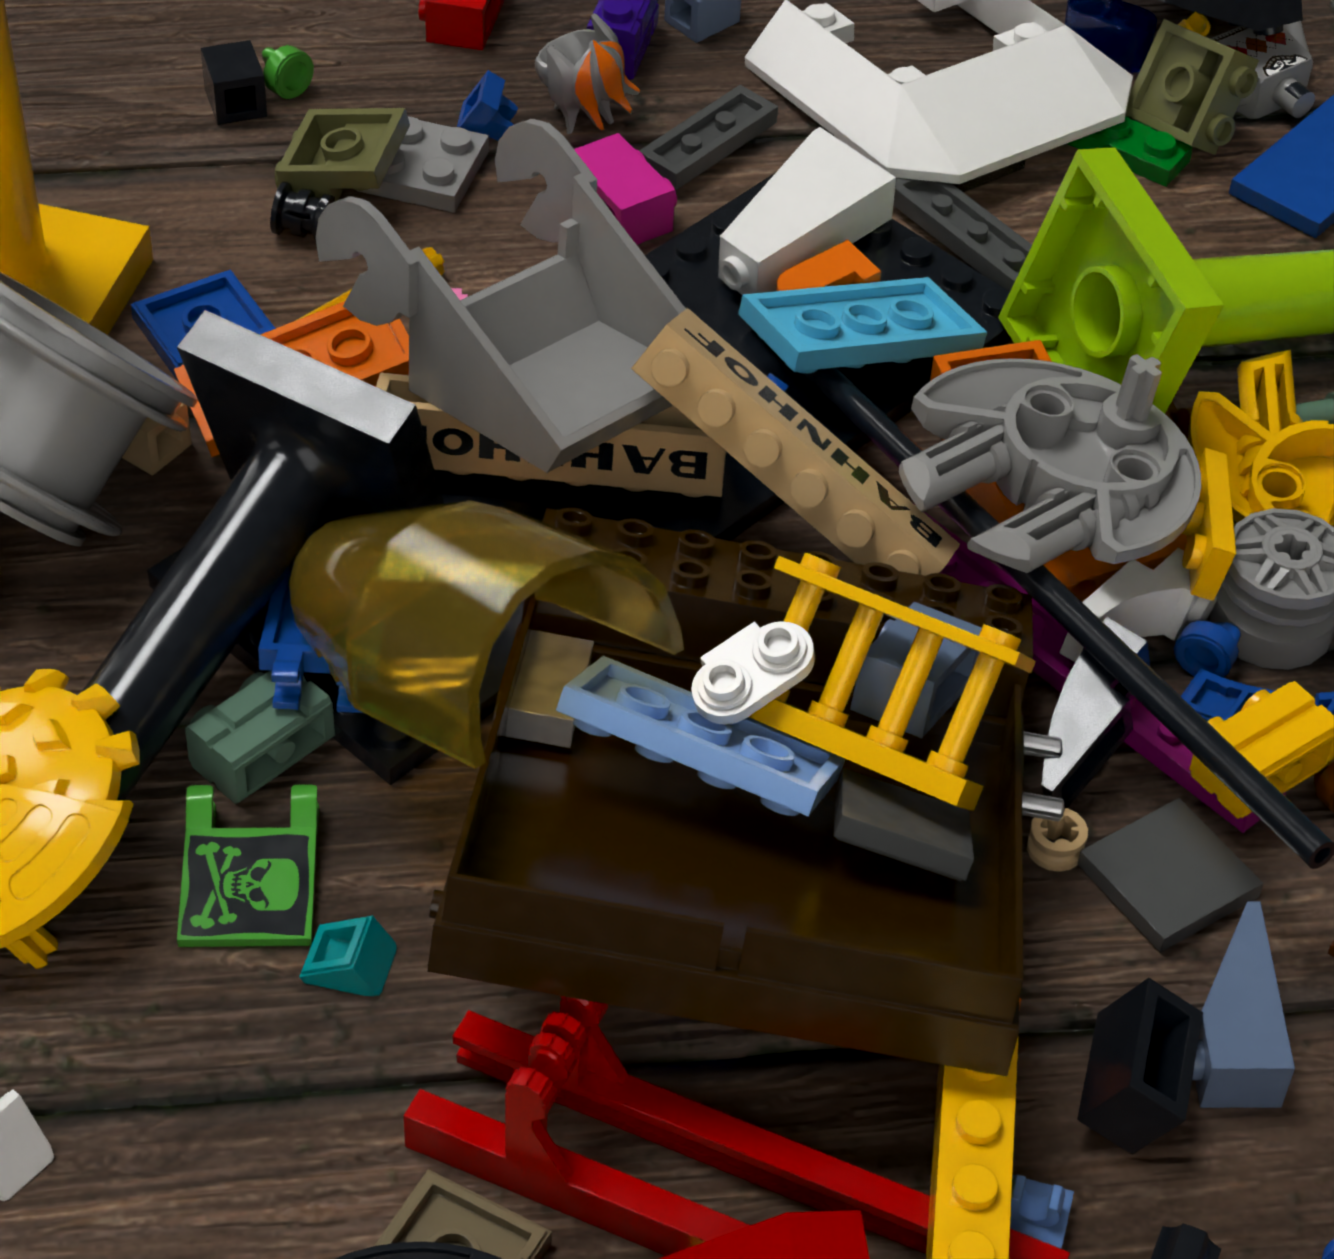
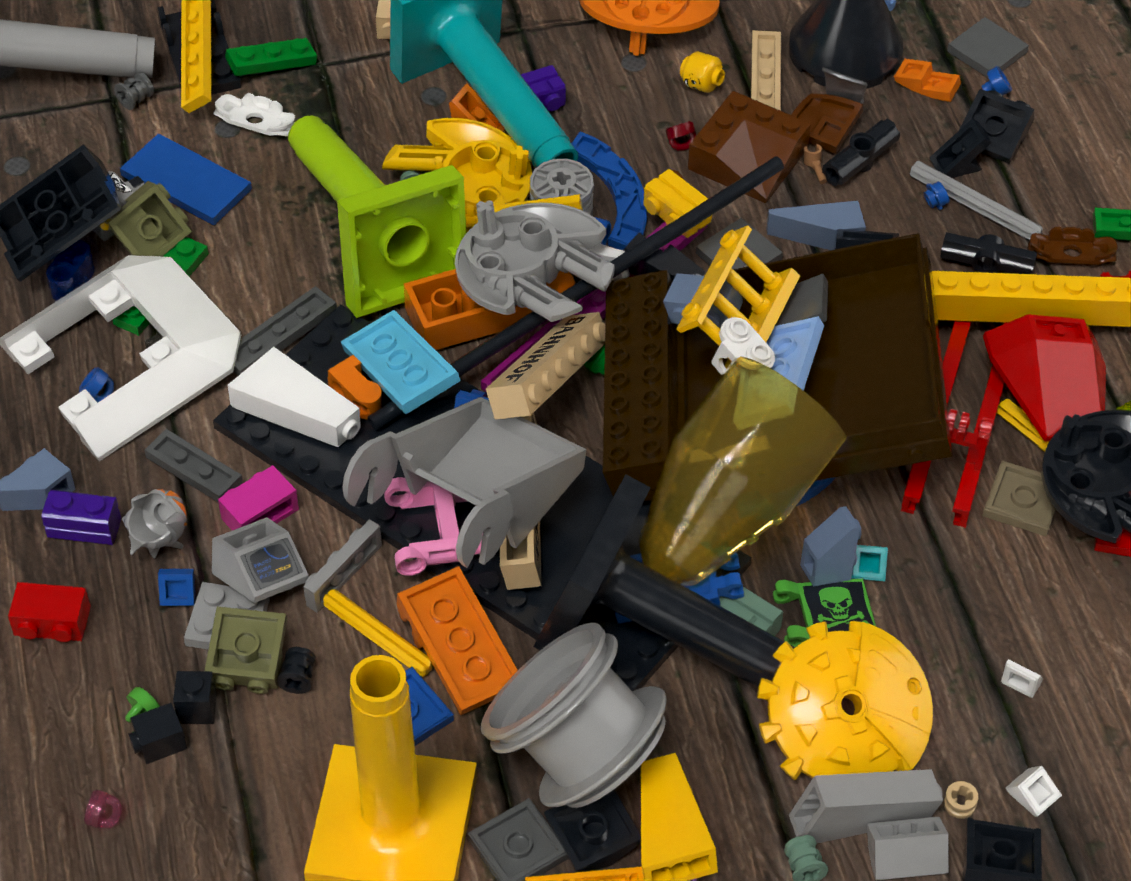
camera: 95 degrees left, 5 degrees up
none -> blue tile [79,367,114,403]
none -> clear pink tile [84,789,122,828]
none -> black brick [173,671,217,724]
none -> light grey slope [212,517,309,603]
none -> light grey plate [303,519,382,613]
none -> sand blue slope [800,506,861,587]

